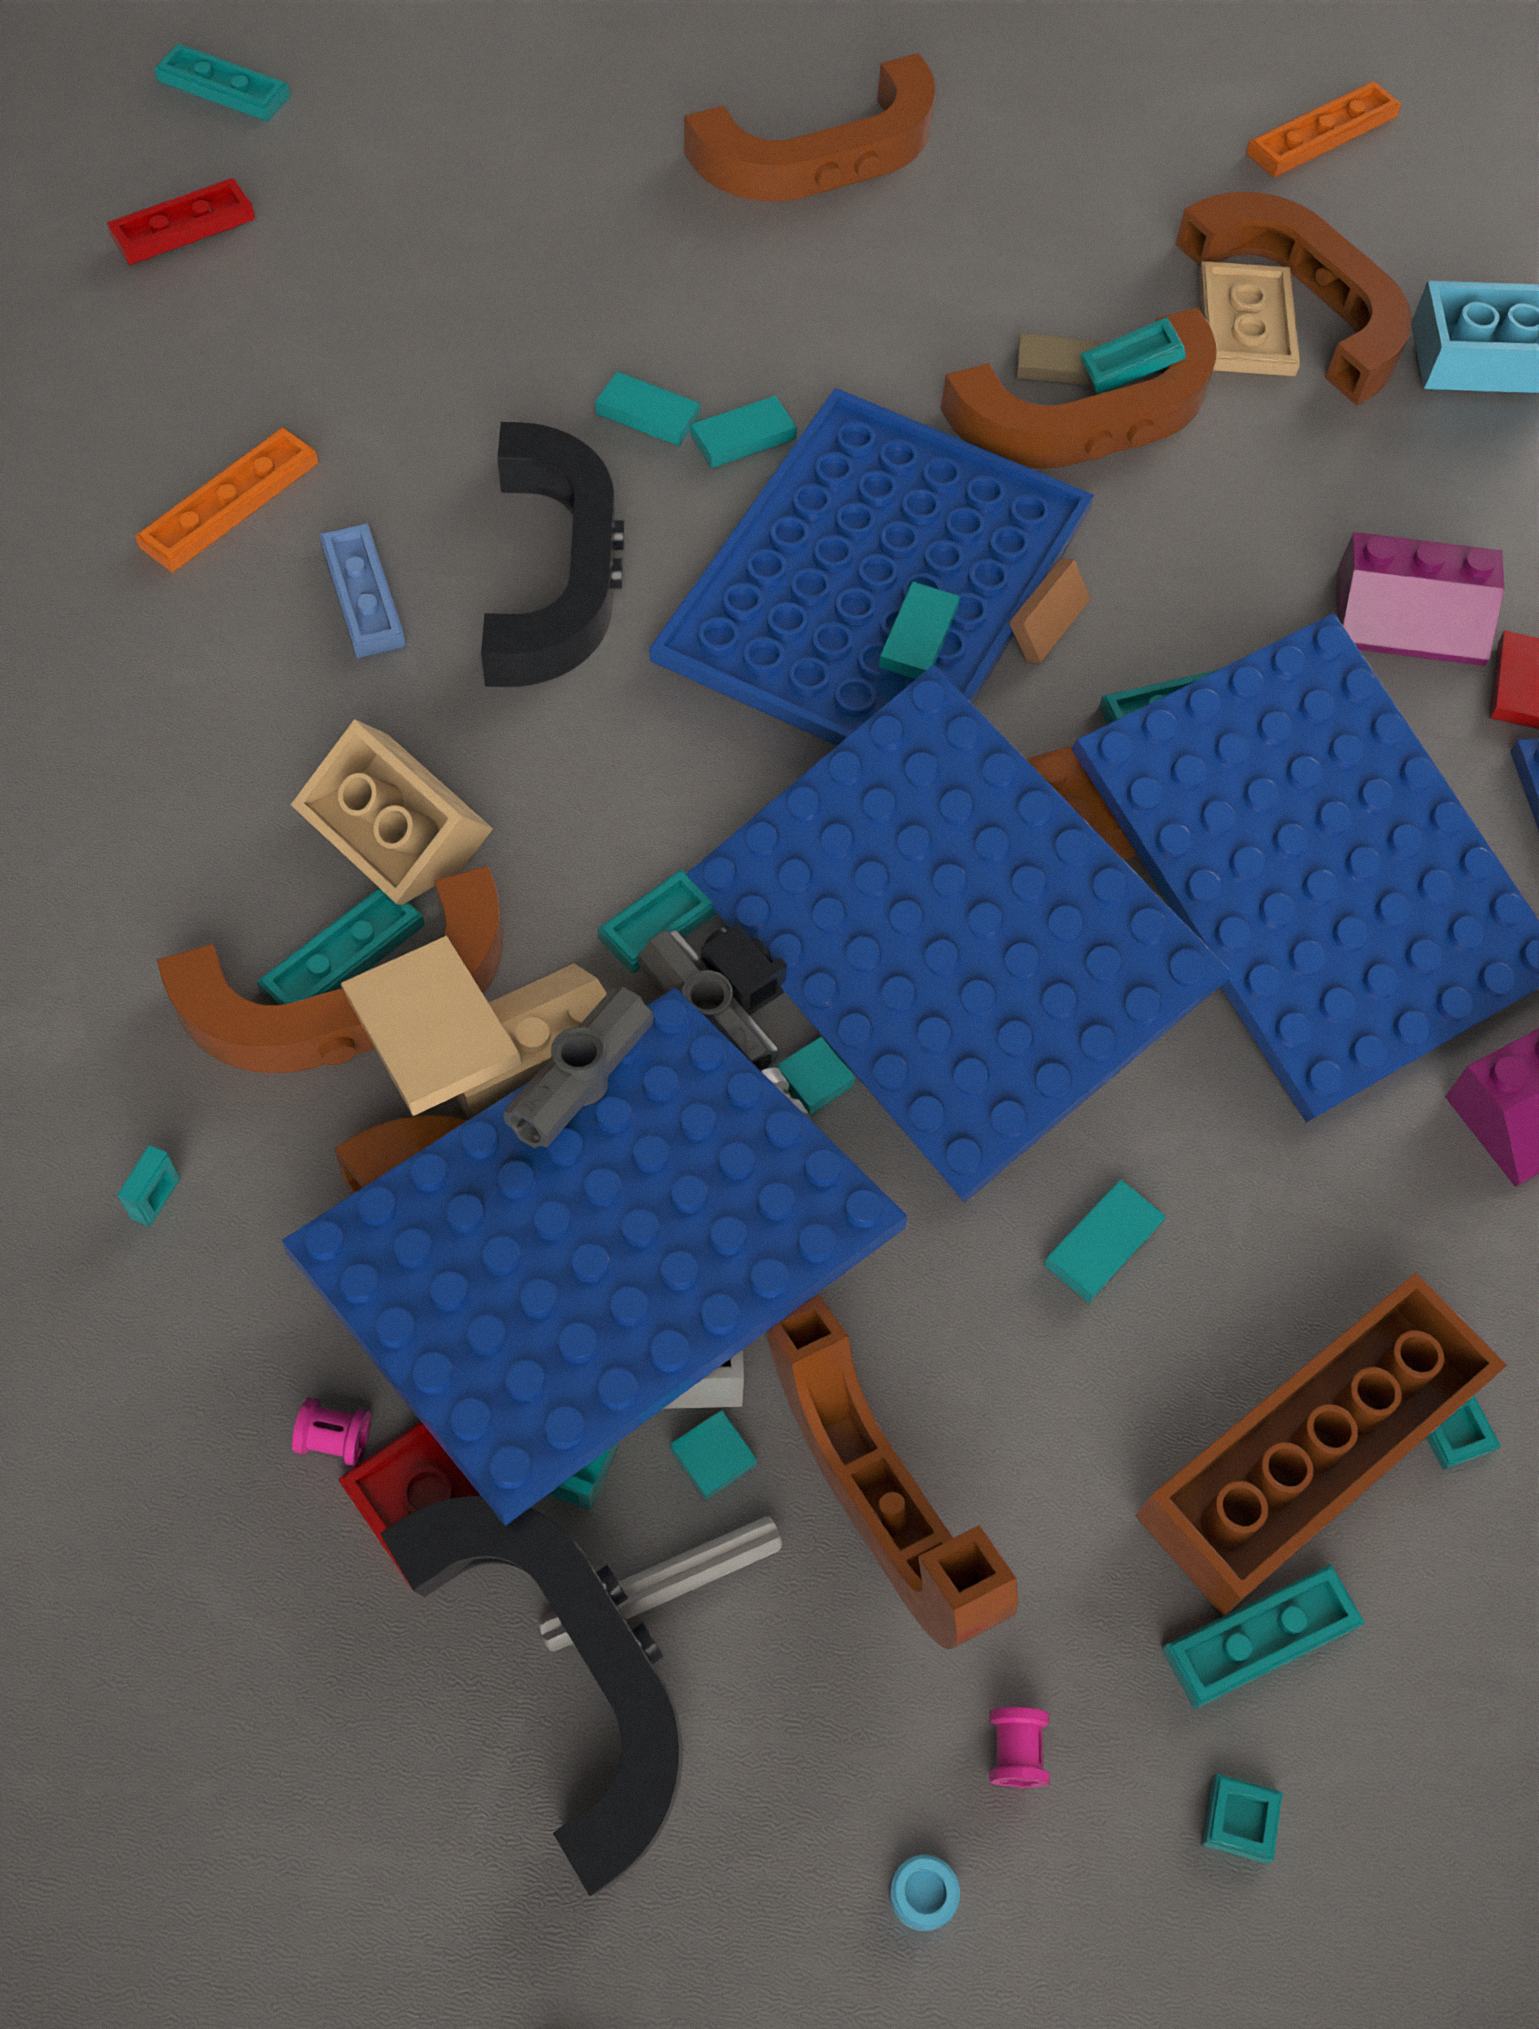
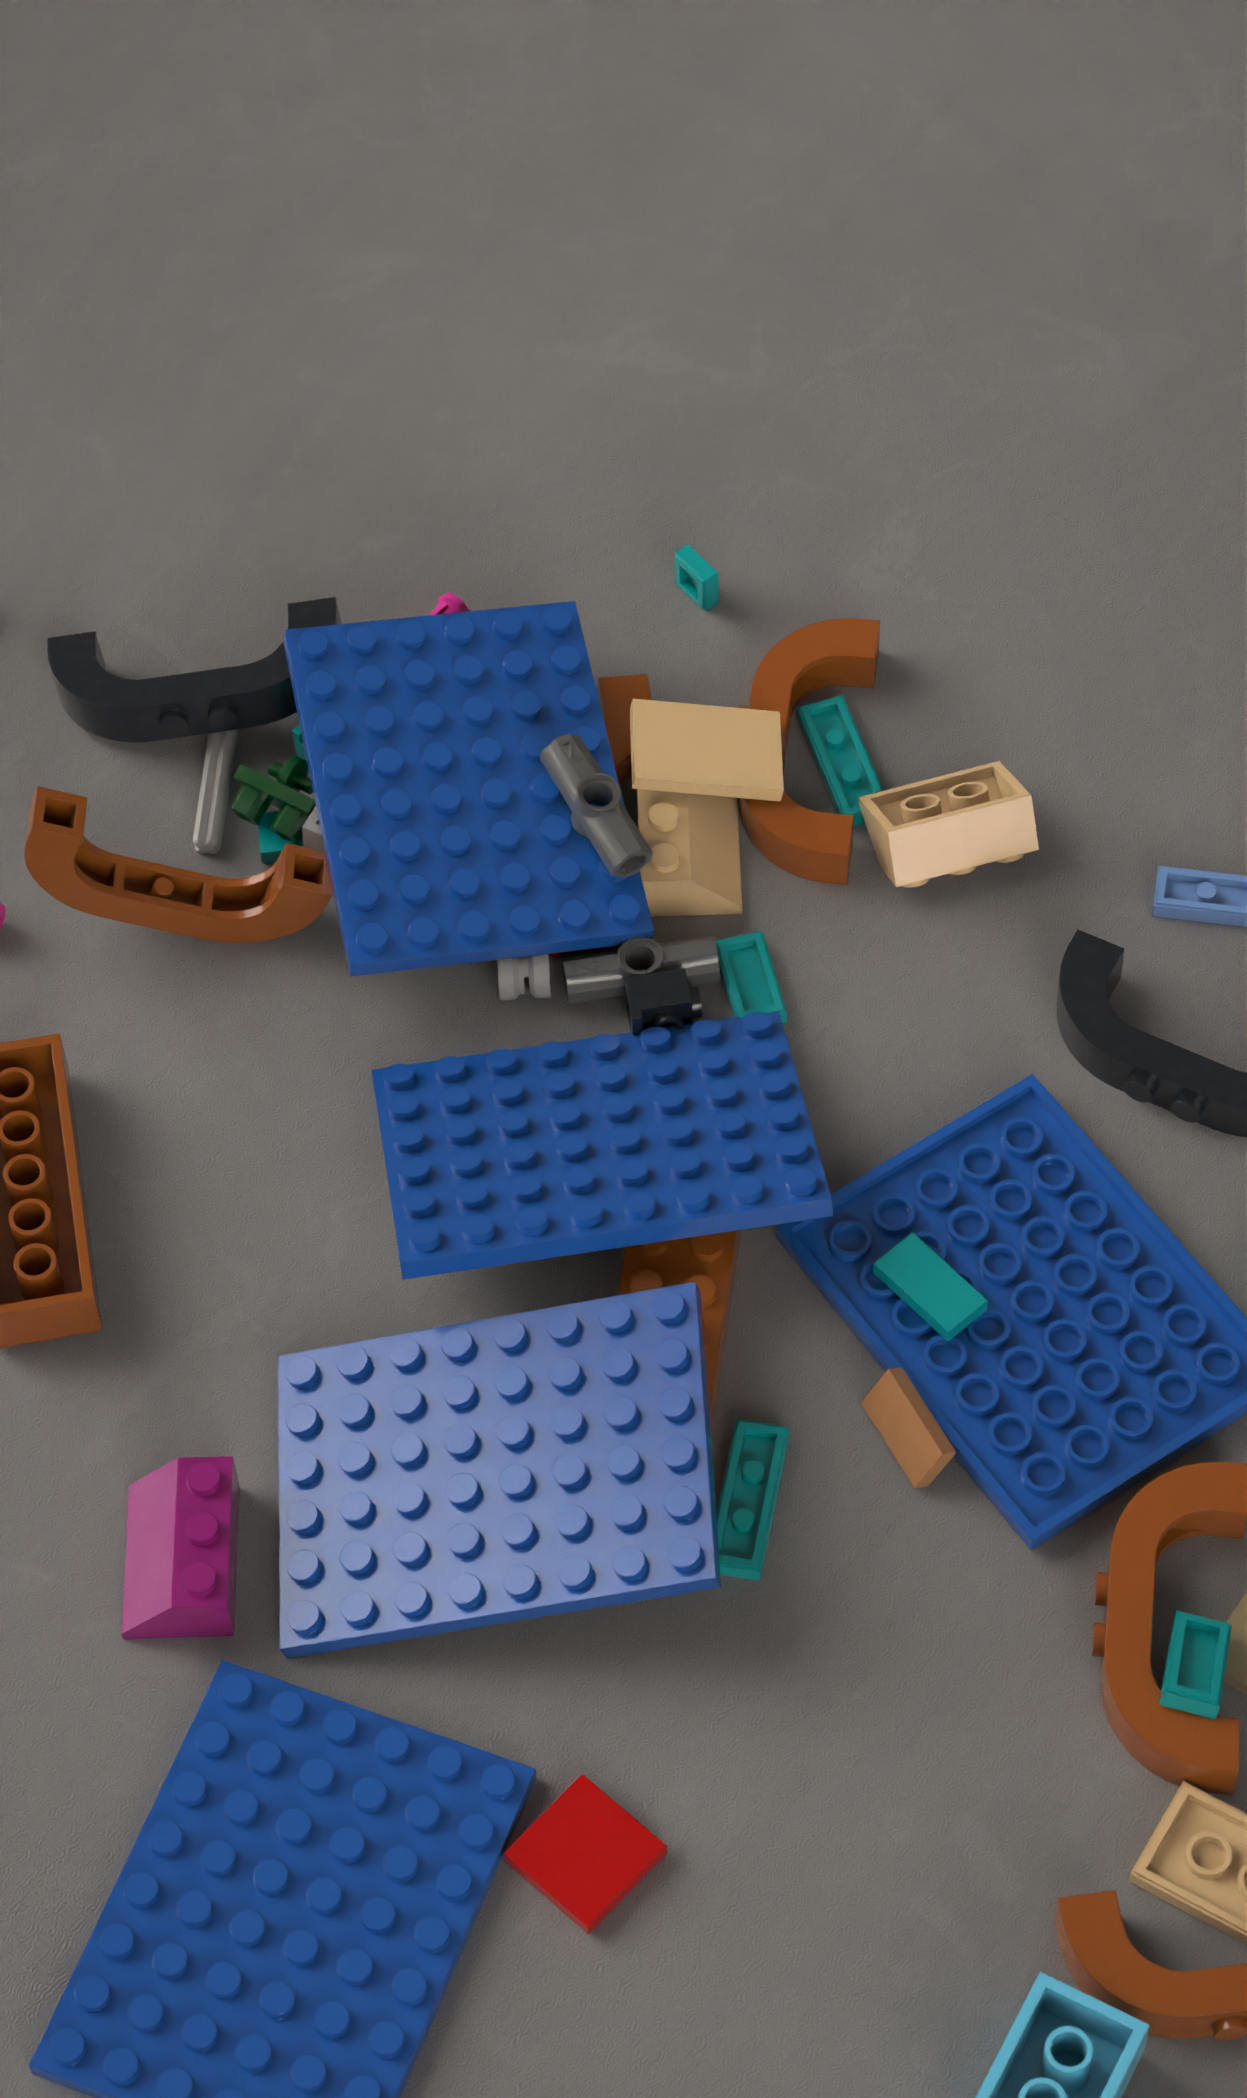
camera: 125 degrees right, 5 degrees down
teal tile [776,1037,856,1115] -> none
teal tile [1044,1179,1166,1304] -> none
slope [1337,532,1505,666] -> none
none -> dark green hips [231,756,316,845]

